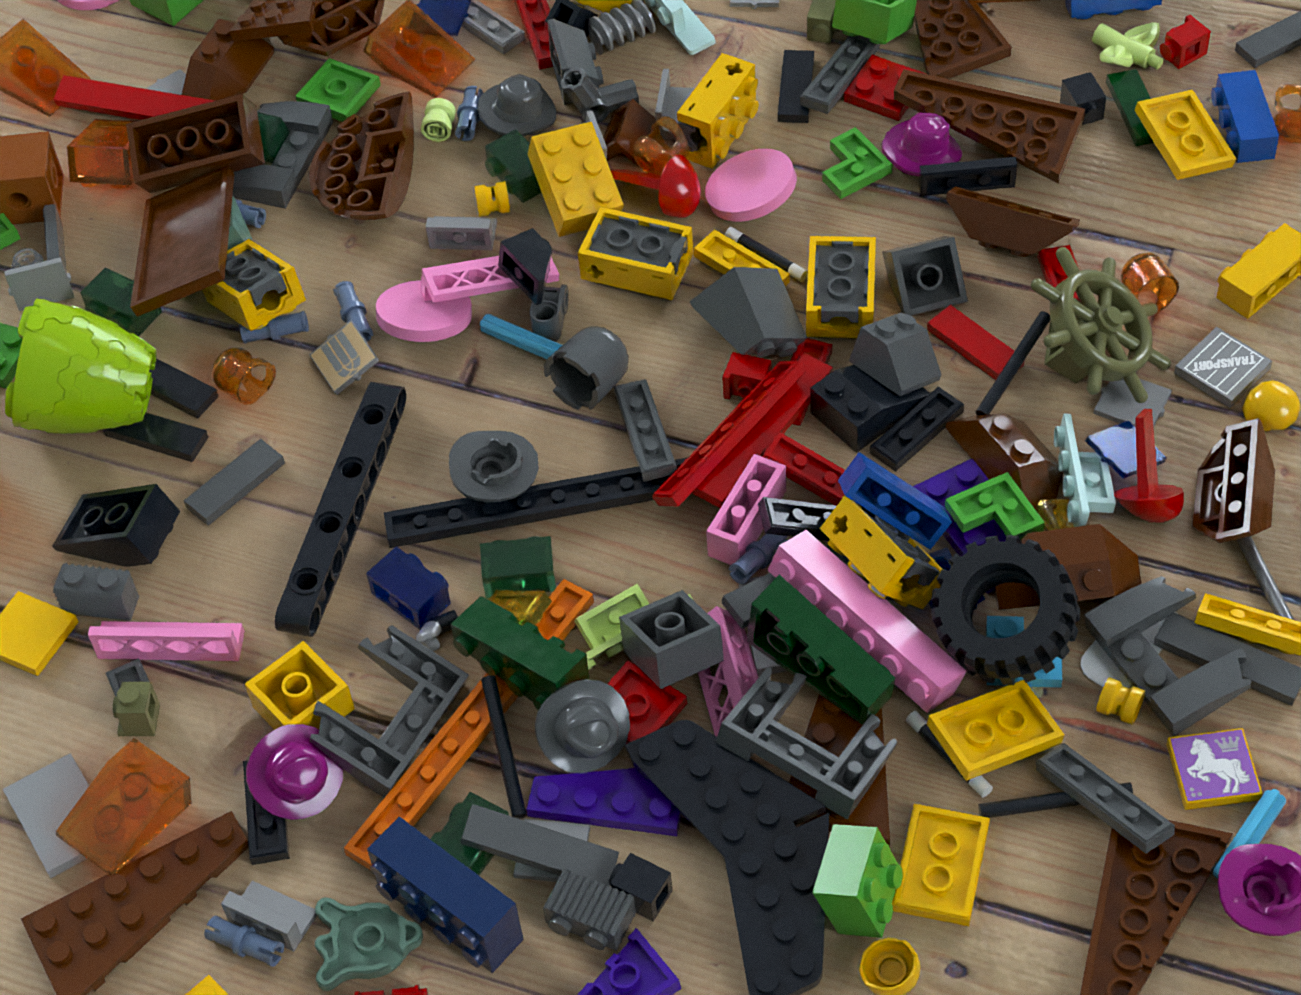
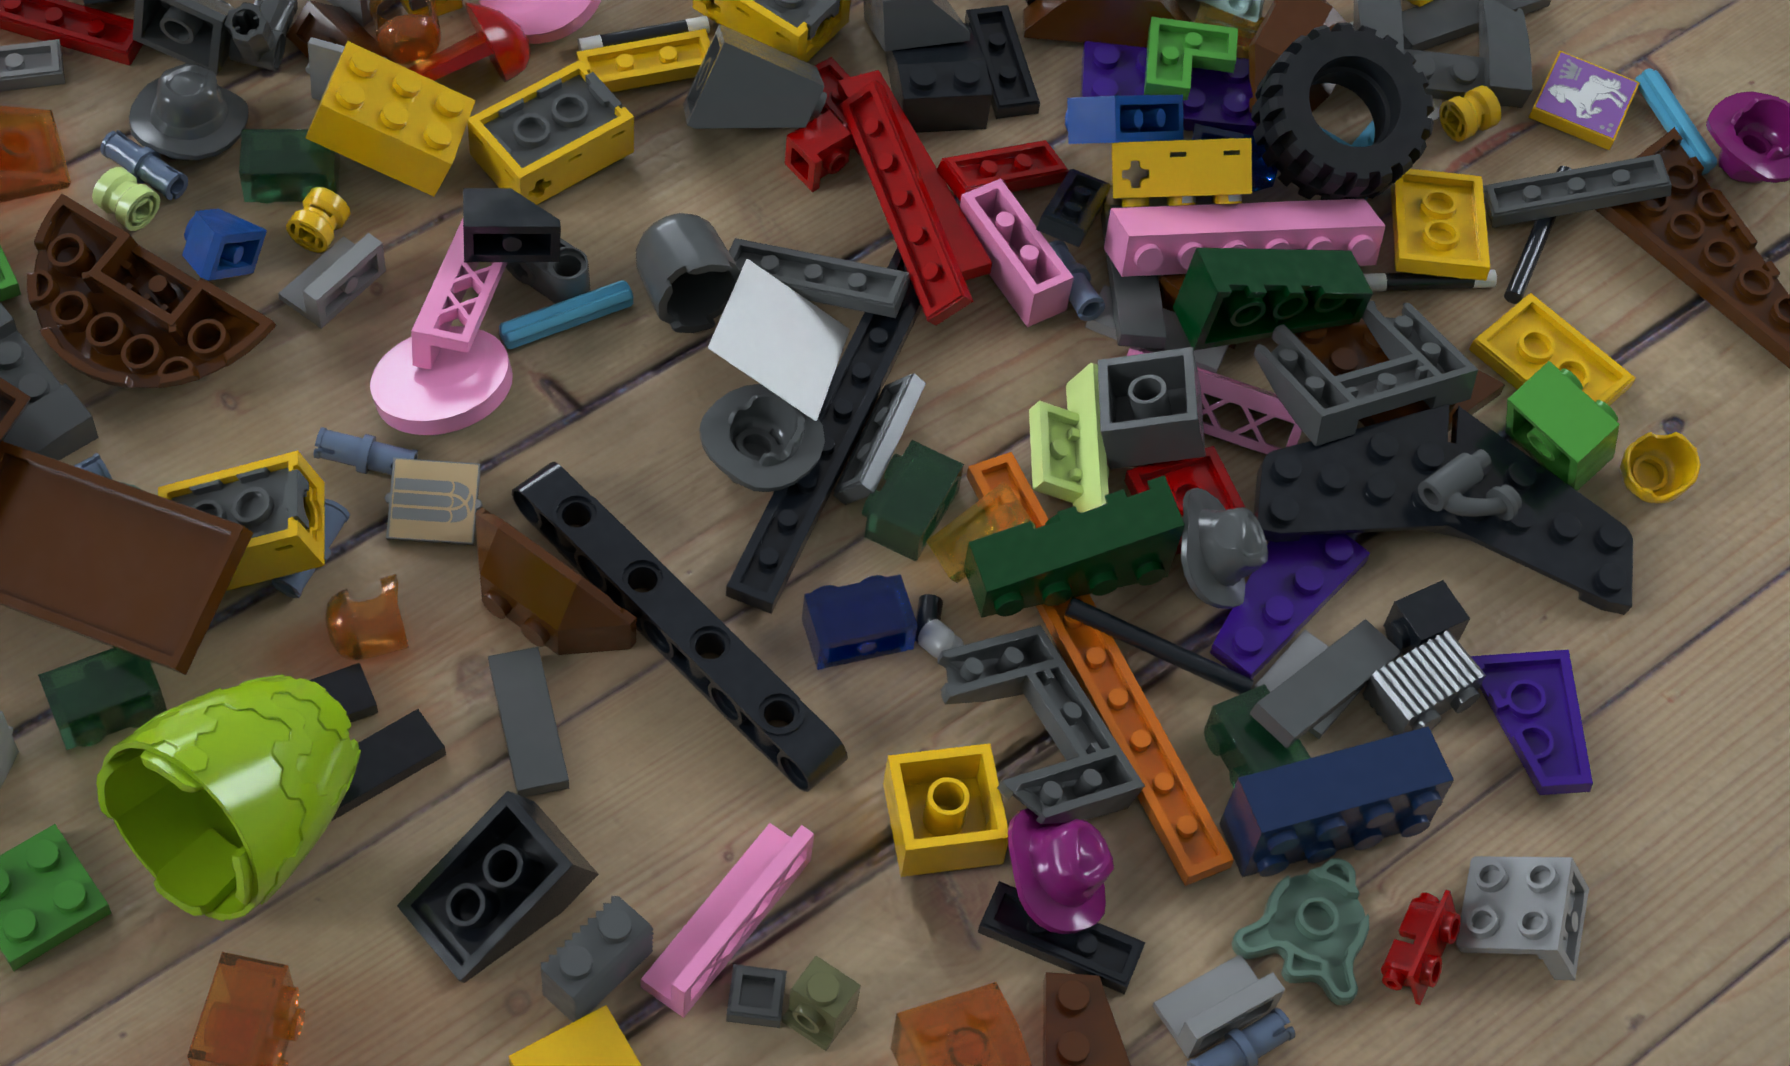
camera: 70 degrees left, 5 degrees up
none -> blue slope [182,208,267,281]
none -> reddish brown wedge [475,507,637,655]
none -> white sticker [708,259,850,421]
none -> dark grey tile [833,373,926,505]
none -> dark grey plant [1418,449,1522,521]

